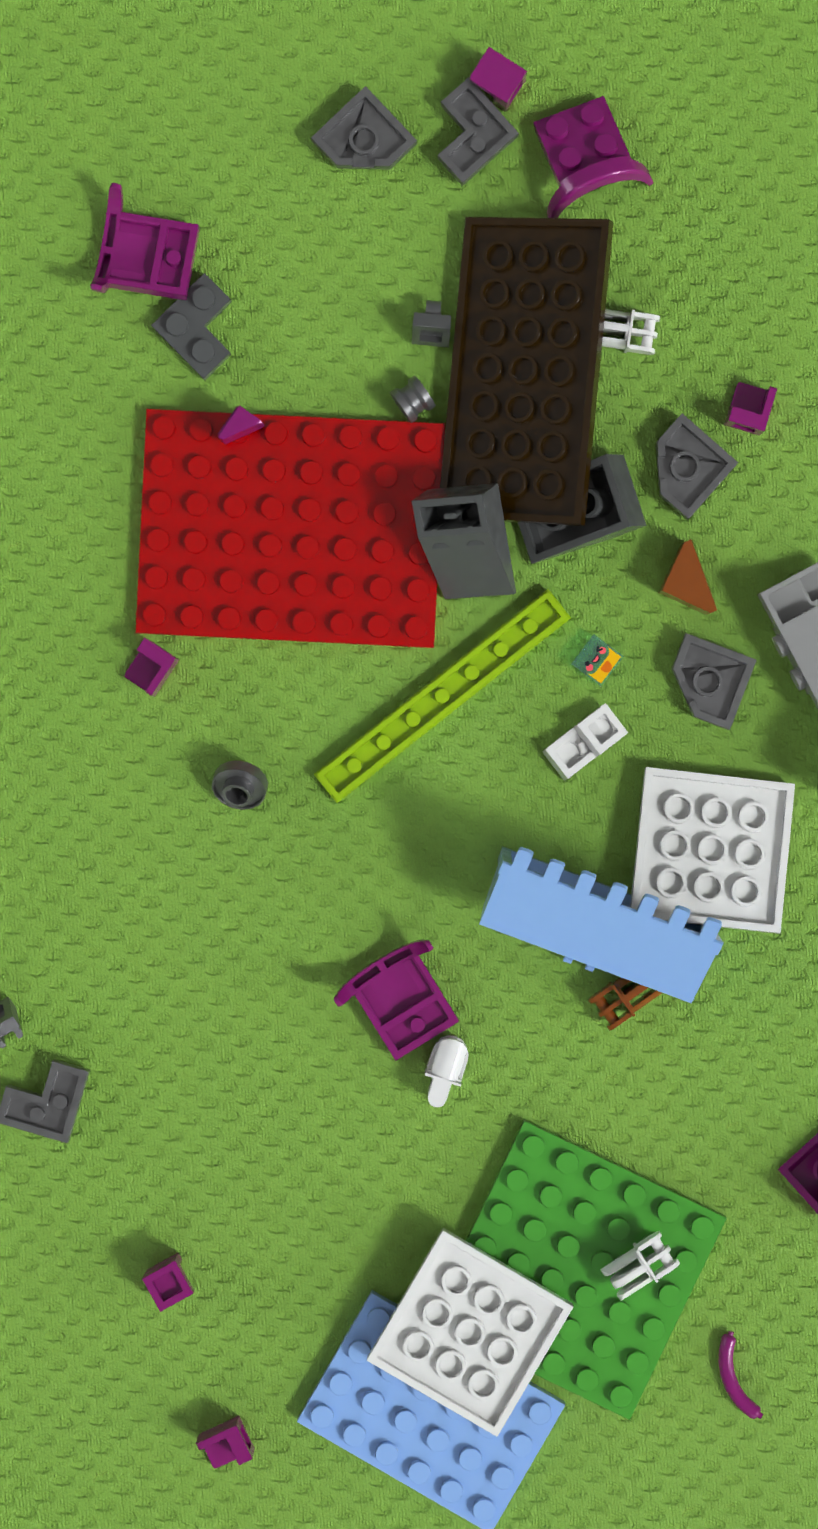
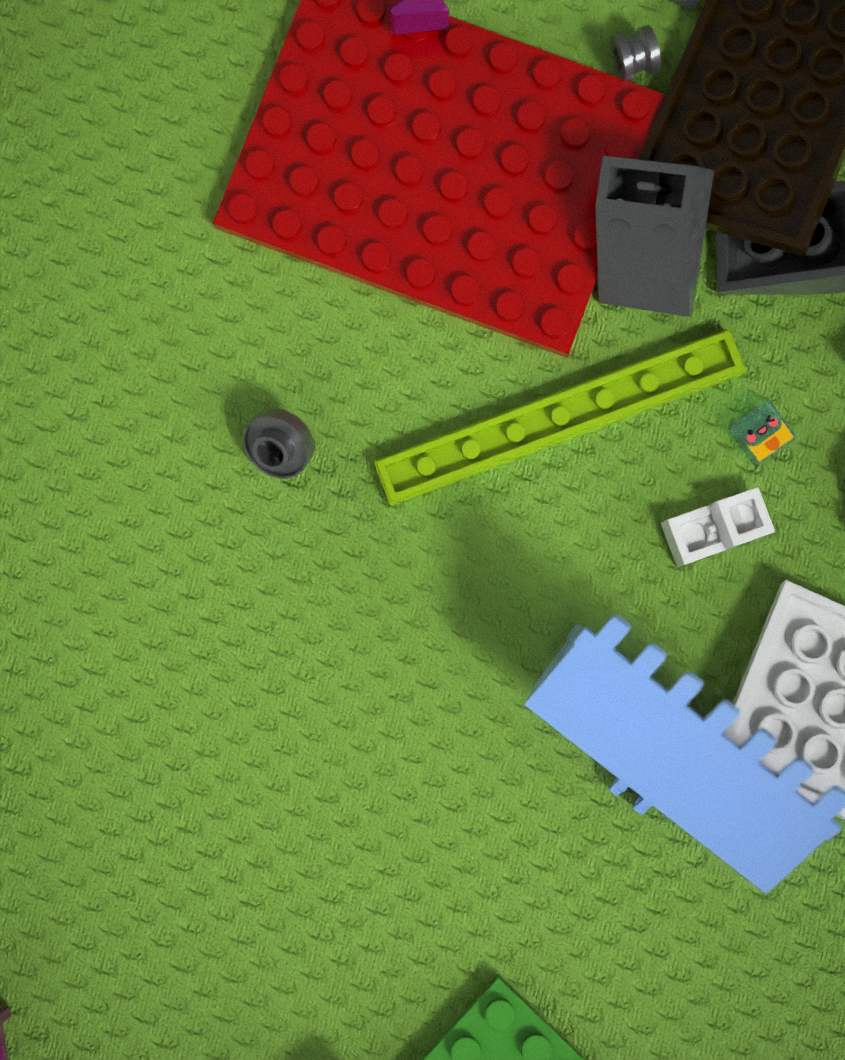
camera: 15 degrees right, 5 degrees down
magenta panel [125,638,179,697] -> none
magenta piece [334,939,459,1061] -> none
white arm [425,1035,469,1107] -> none
dark orange arm [588,977,662,1031] -> none

